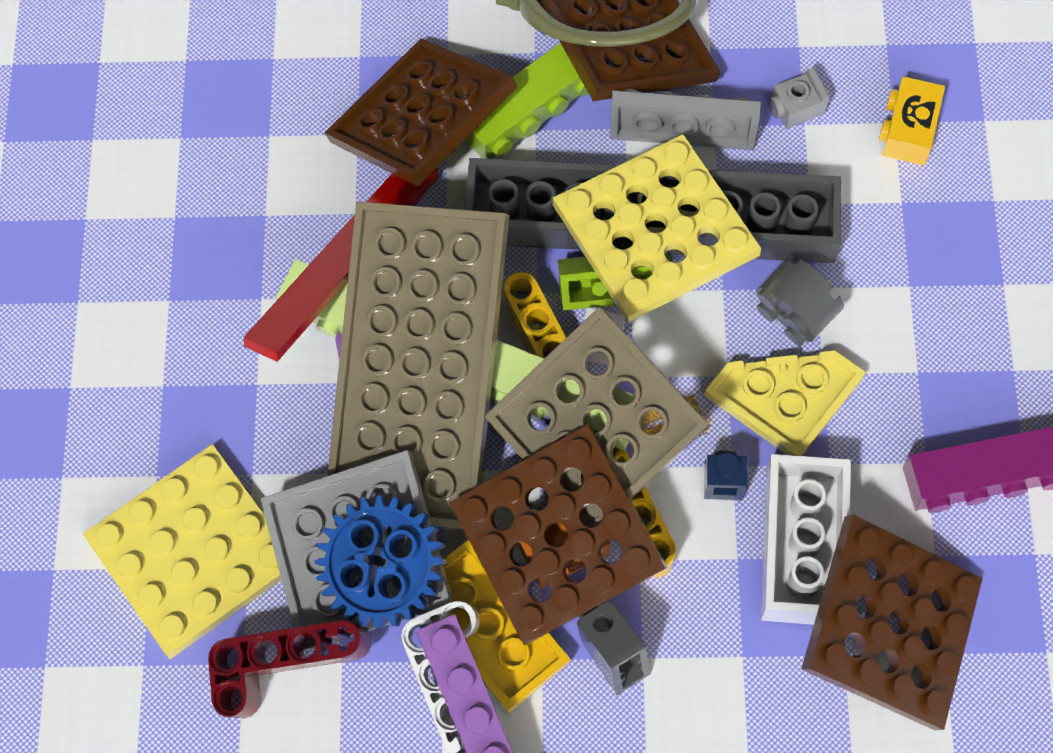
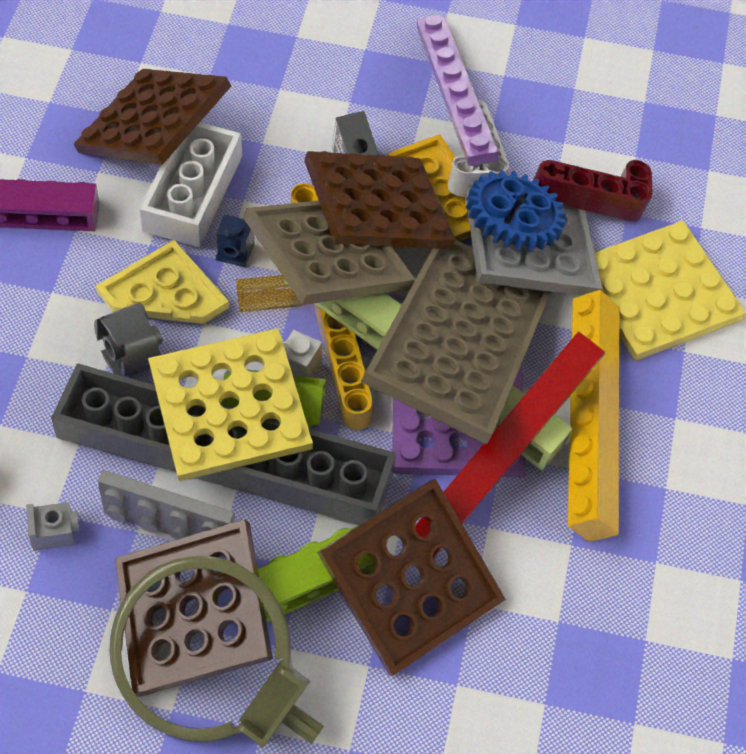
camera: 175 degrees left, 10 degrees down
none -> yellow brick [568,290,620,542]

